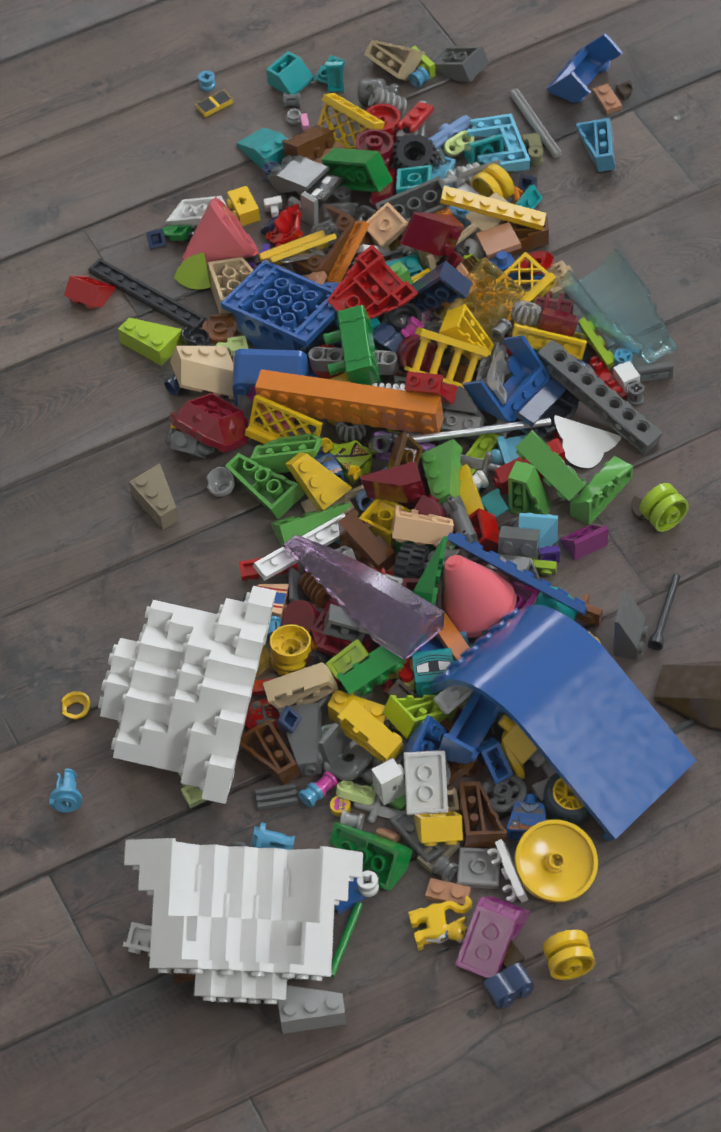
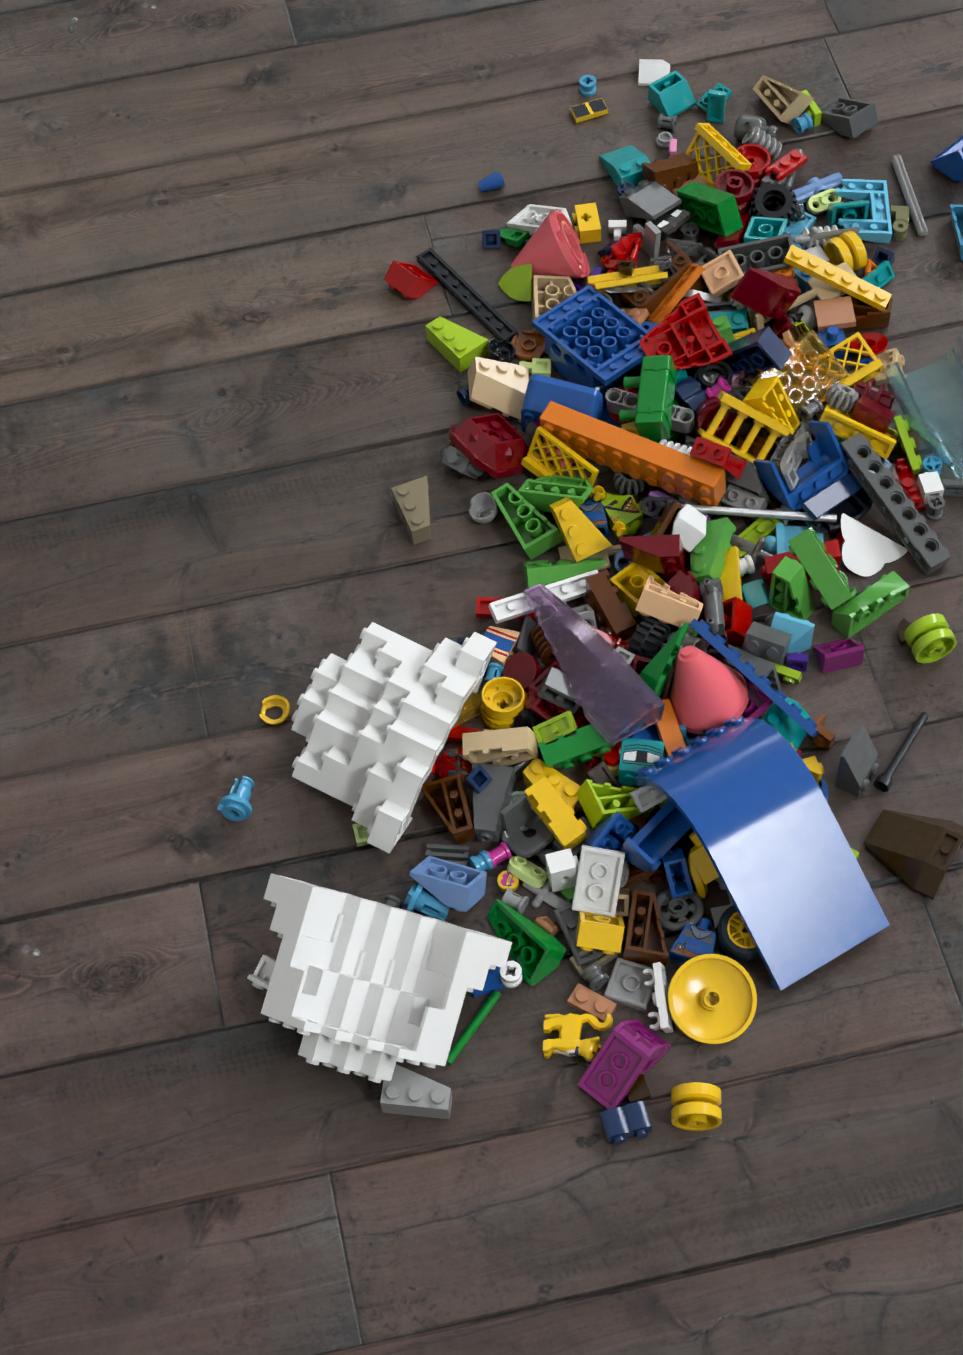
camera: 15 degrees right, 5 degrees up
none -> medium blue slope [409,856,487,912]
none -> blue cone [478,172,505,192]
none -> dark brown tile [617,260,635,276]
none -> white slope [638,59,670,86]
none -> white slope [670,504,707,552]

